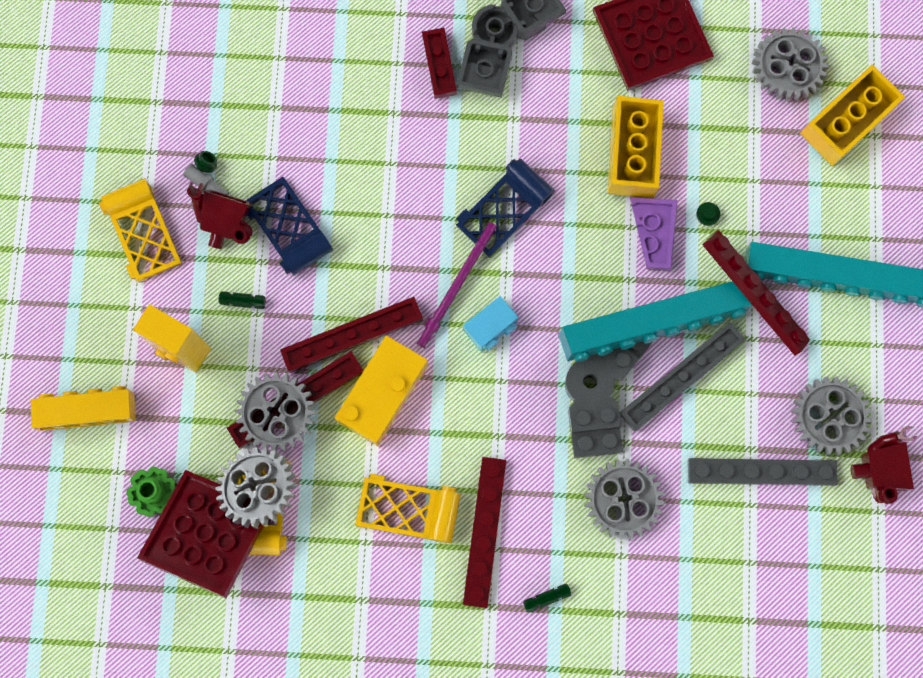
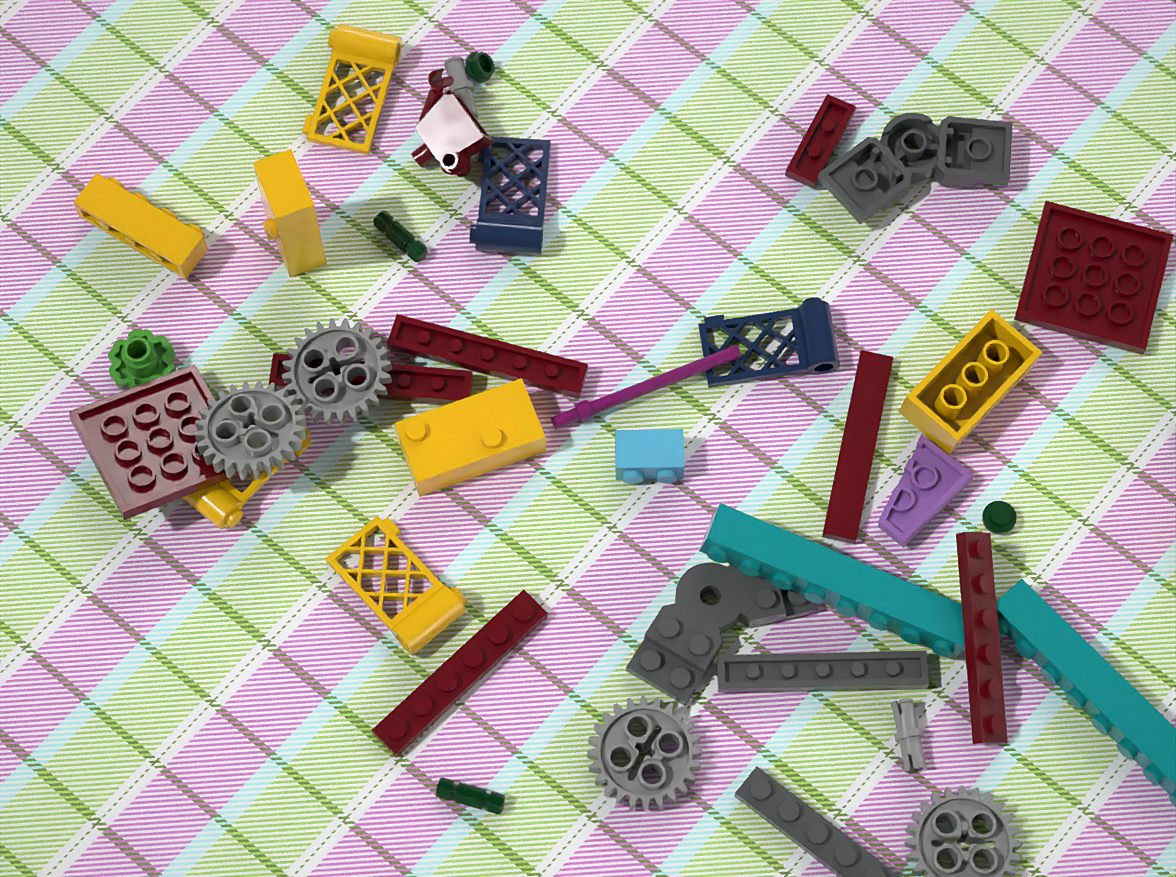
camera: 35 degrees right, 10 degrees down
none -> dark red tile [822,350,893,544]
none -> light grey pin [890,698,927,773]

